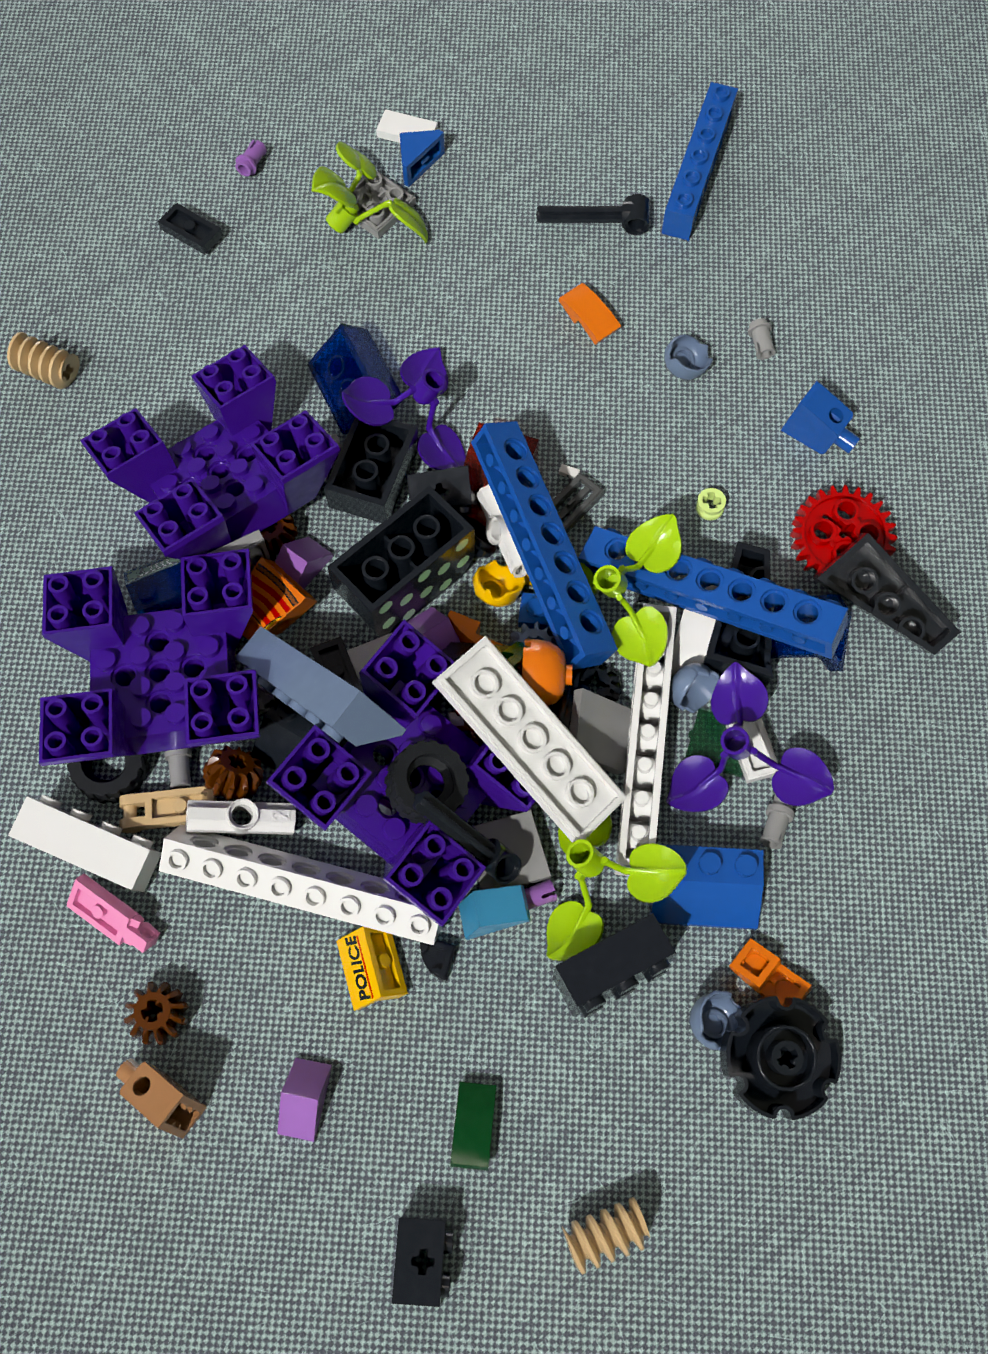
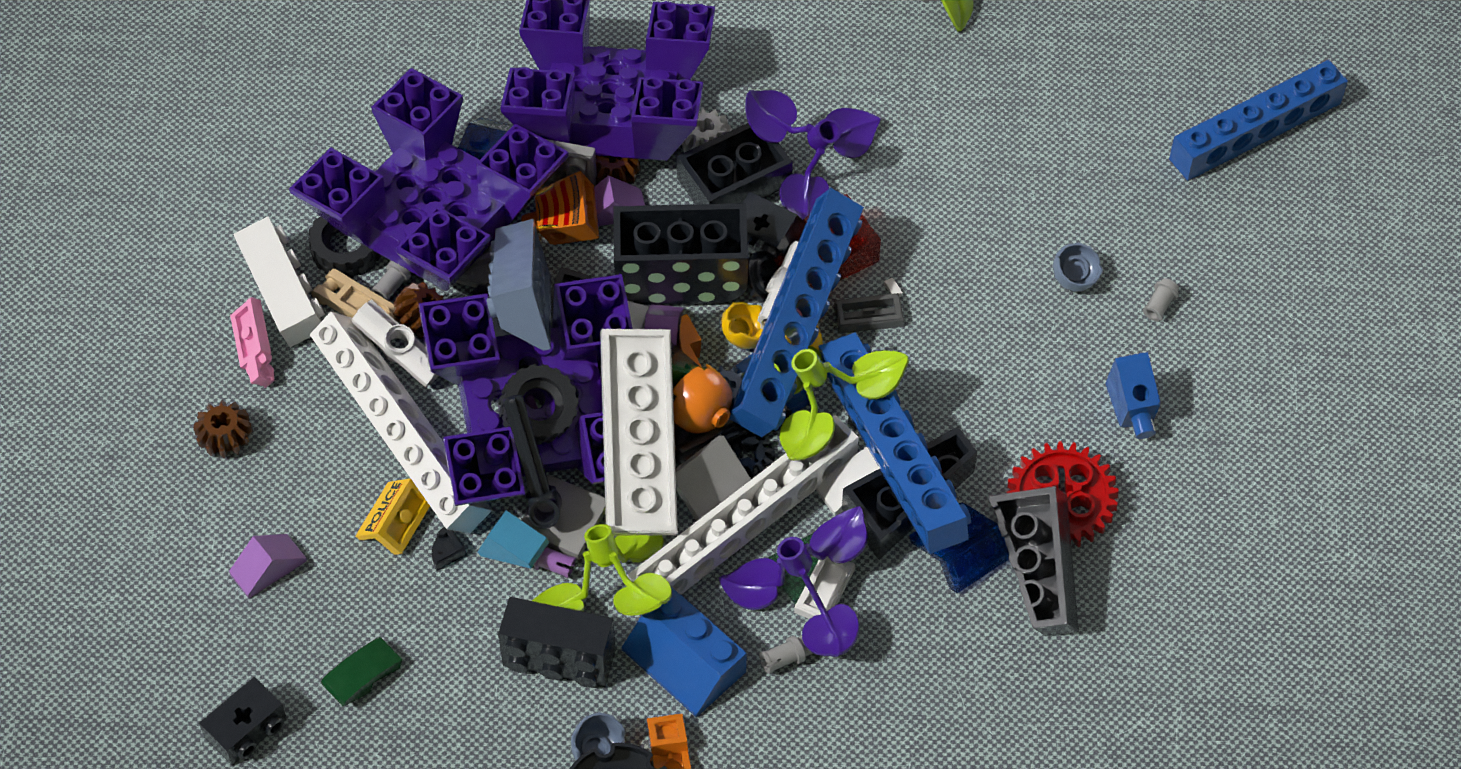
camera: 40 degrees right, 10 degrees down
medium nougat torso [116,1058,207,1139] -> none
clear blue slope [307,323,402,435] -> none
black axle [536,194,650,235] -> none
orange slope [558,283,621,345] -> none
sand blue hair [669,663,720,713] -> none
yellowish green bush [696,488,726,520] -> none

